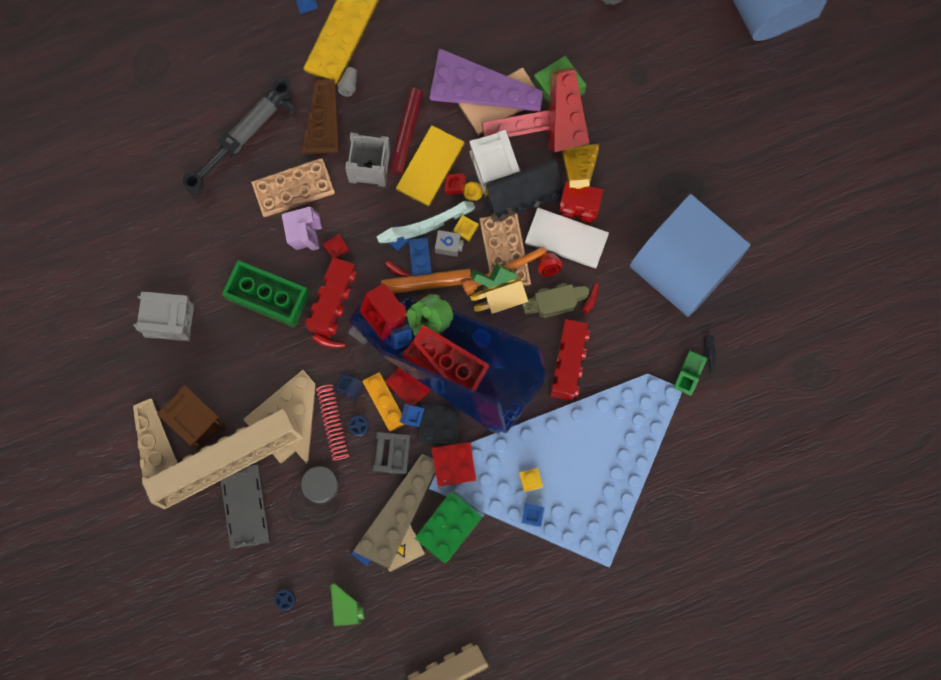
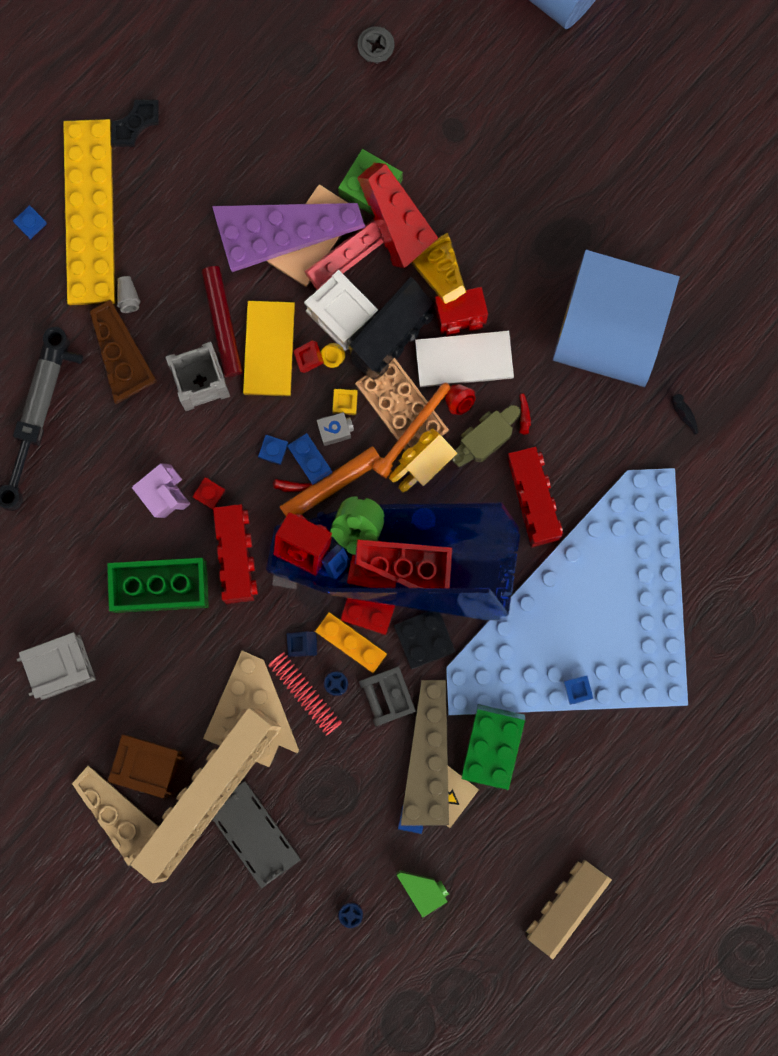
camera: 25 degrees left, 5 degrees up
light nougat tile [252,158,335,217] -> none
dark grey head [301,466,339,504] -> none
red helmet [312,333,346,348] -> none
light aqua tile [377,201,475,243] -> none
blue plate [400,404,424,427] -> none
red plate [432,442,476,487] -> none
green slope [470,263,517,288] -> none
yellow plate [519,468,543,493] -> none
green slope [674,350,708,396] -> none

